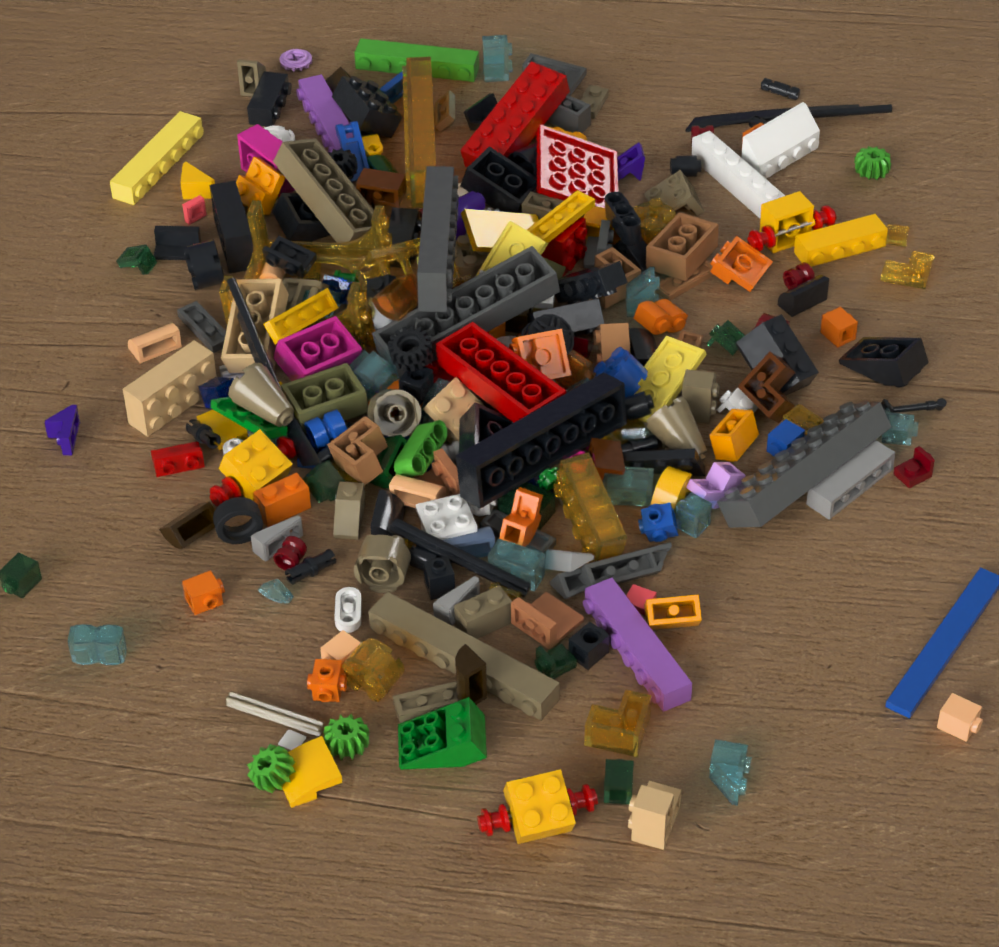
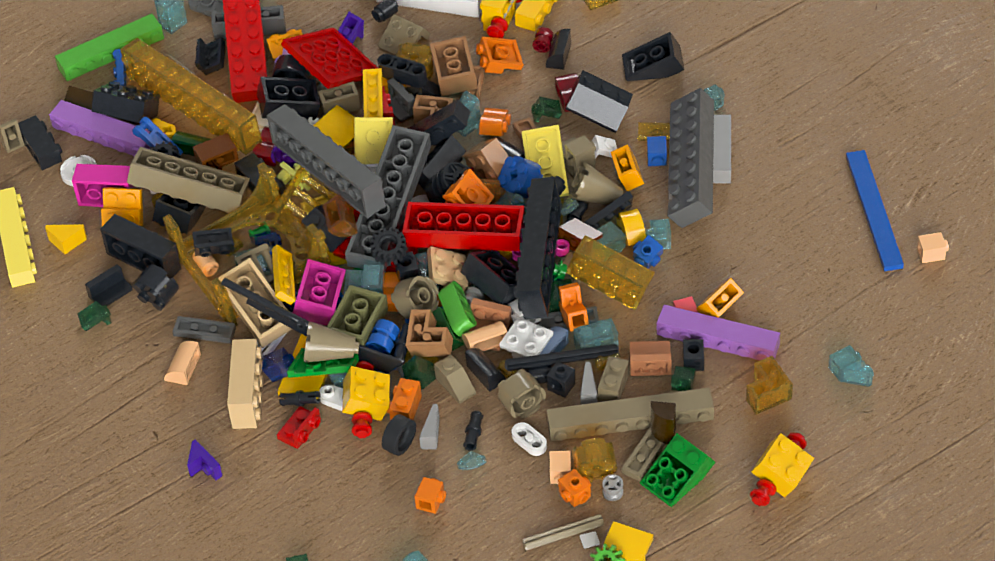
camera: 40 degrees left, 5 degrees up
dark brown brick [159,501,215,549] -> none
coral tile [182,195,207,225] -> none
dark red wheel [273,536,307,570] -> none
lavender gear [280,49,312,72] -> none
bright green gear [323,714,369,761] -> none
light grey slope [545,549,594,572] -> none
dark grey wedge [549,542,672,599] -> none
clear green brick [604,759,634,804] -> none
tan brick [628,781,681,850] -> none
lavender brick [686,462,746,509] -> none
reddish brown brick [737,351,796,423] -> none
orange brick [820,307,858,348] -> none
black piece [881,398,947,420] -> none
dark red bracket [893,446,935,489] -> none
none -> light grey wheel [602,474,623,501]

